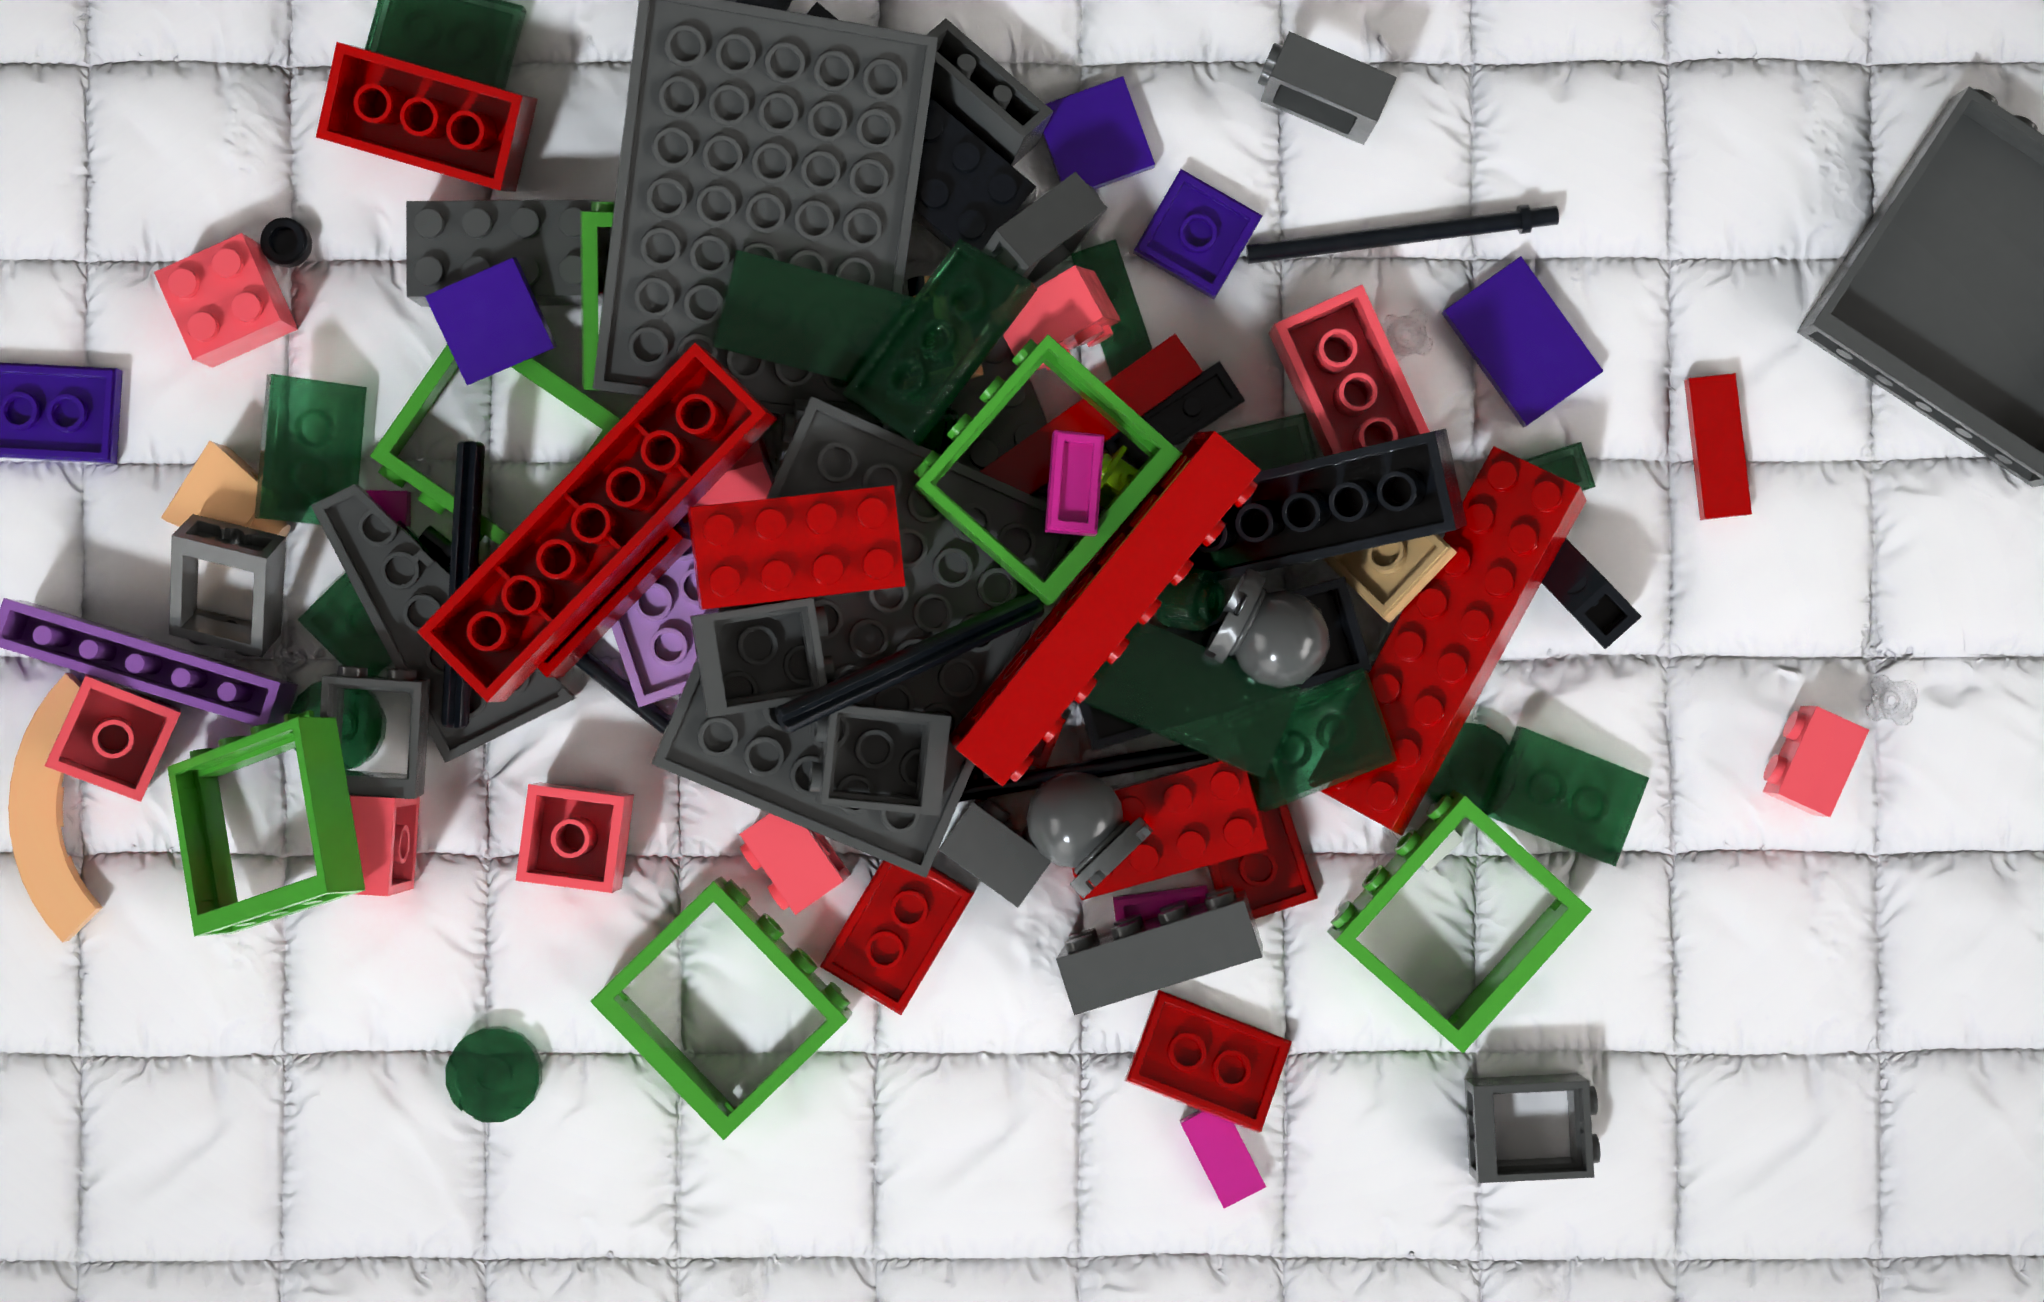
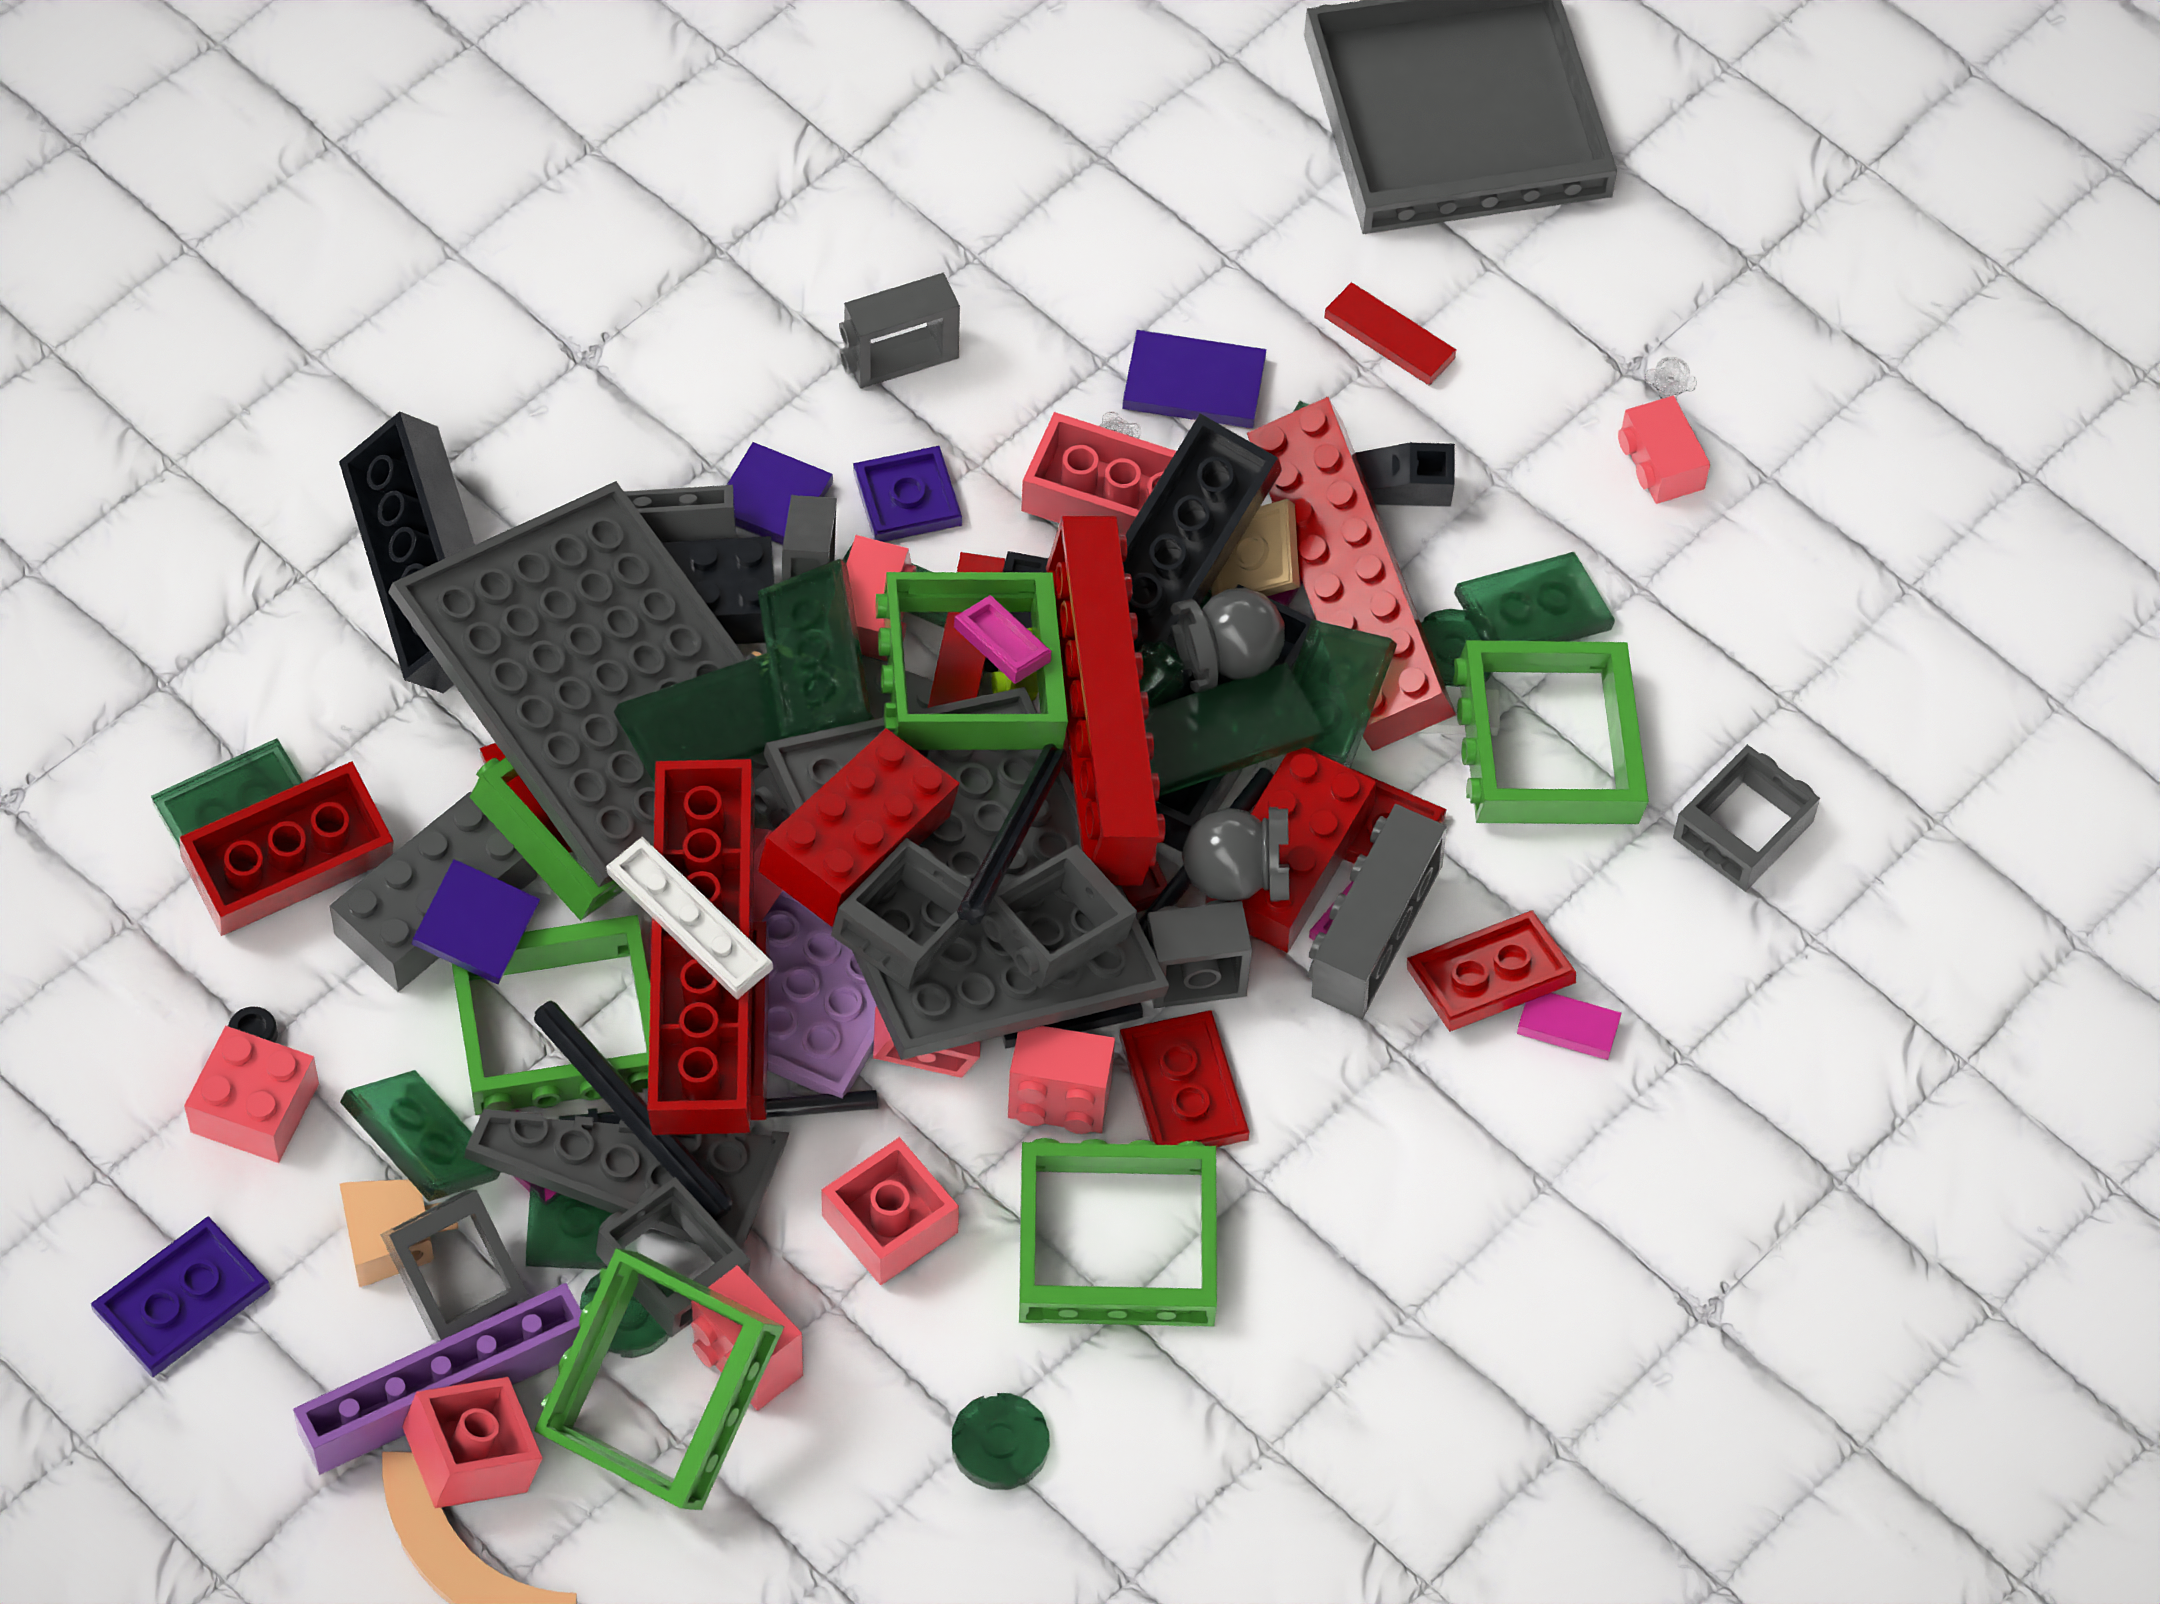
camera: 50 degrees left, 30 degrees down
black bar [1246,204,1559,264] -> none
none -> white tile [606,837,773,999]

